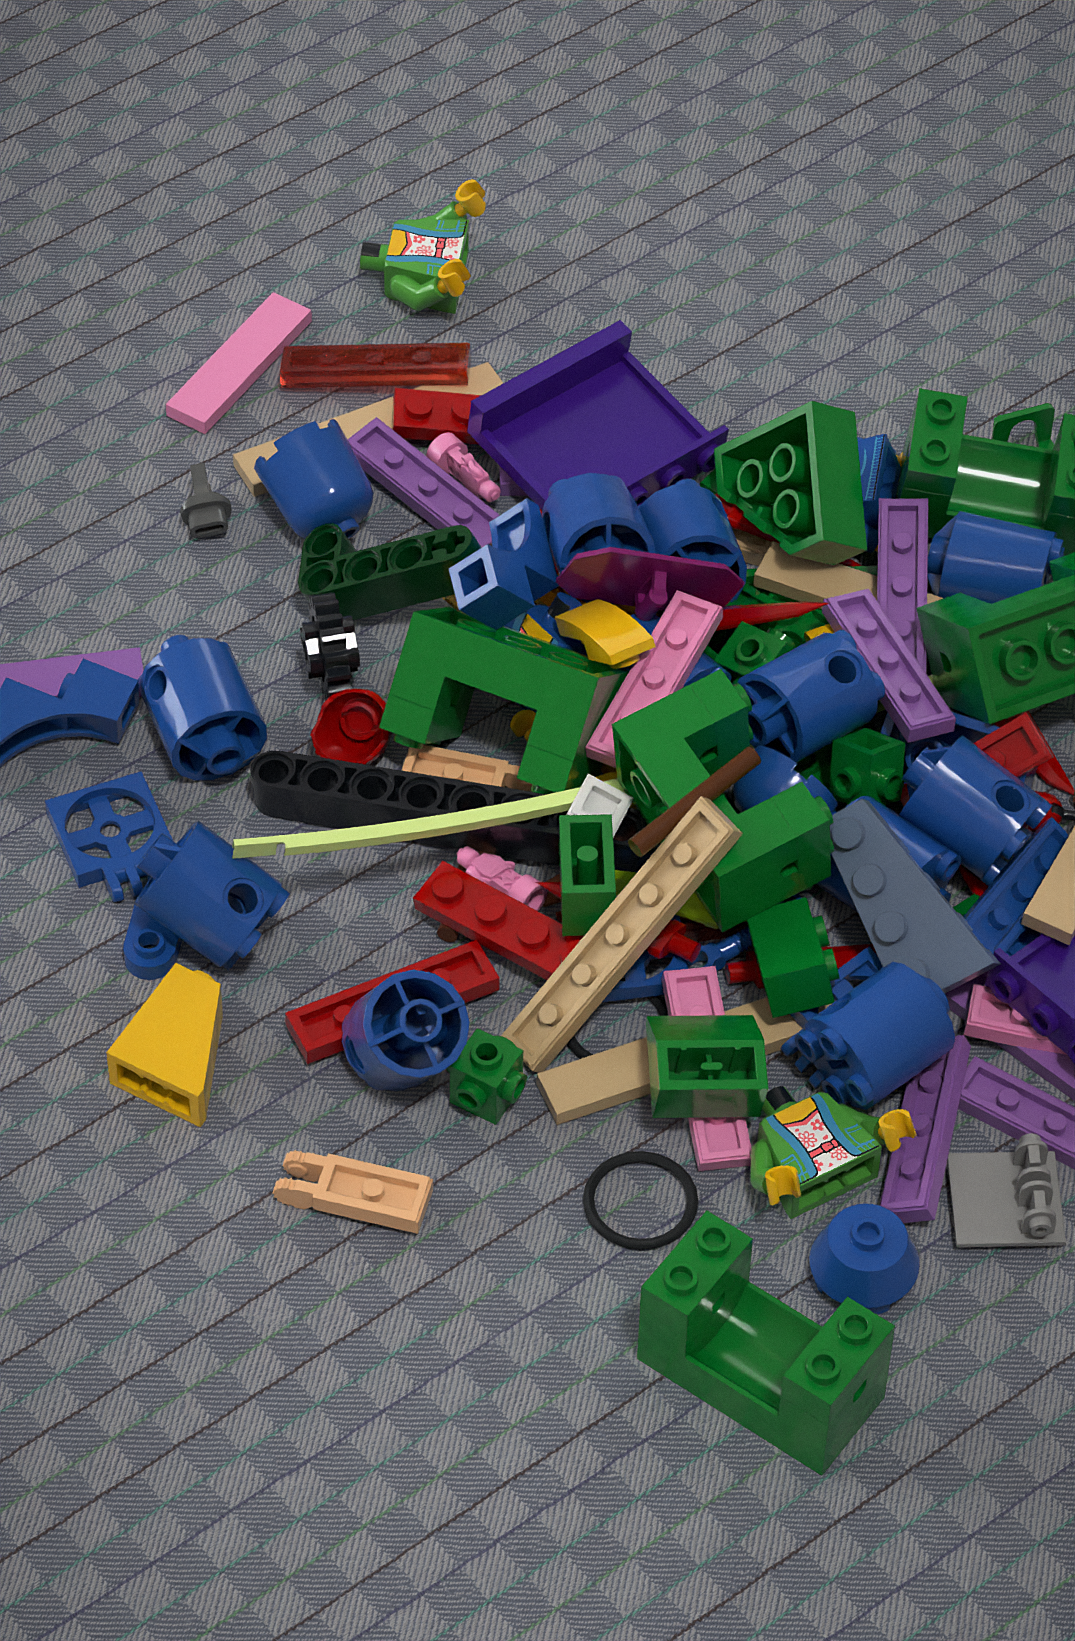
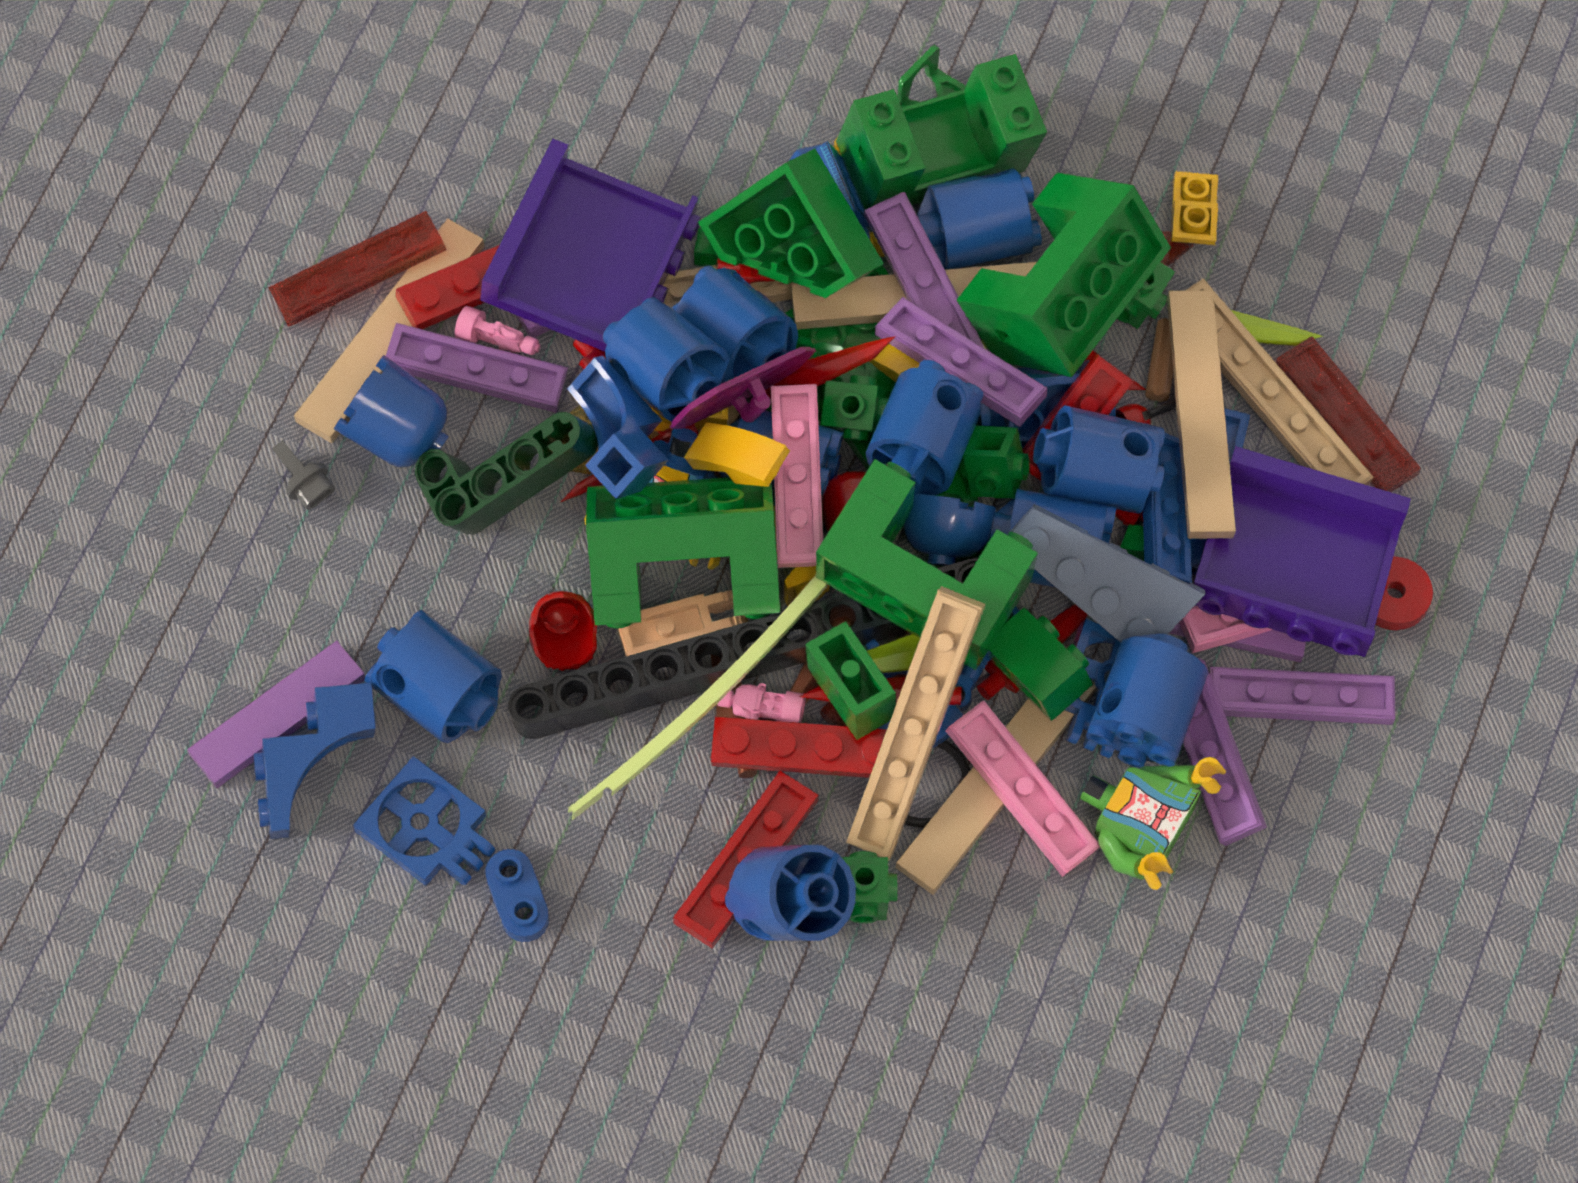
camera: 30 degrees left, 15 degrees up
yellow slope [106,963,223,1127] -> none
blue cylinder [135,820,290,970] -> none
bright pink tile [166,292,312,434] -> none
light nougat hinge [272,1150,433,1234] -> none
black gear [300,592,360,701] -> none
torso [360,179,486,314] -> none
white tile [566,774,634,837] -> none
black tyre [583,1151,699,1250] -> none
reddish brown bar [628,746,761,857] -> none
green piece [637,1210,895,1476] -> none
green slope [646,1015,768,1118] -> none
blue cone [809,1204,920,1314] -> none
light grey hinge [947,1133,1066,1247] -> none

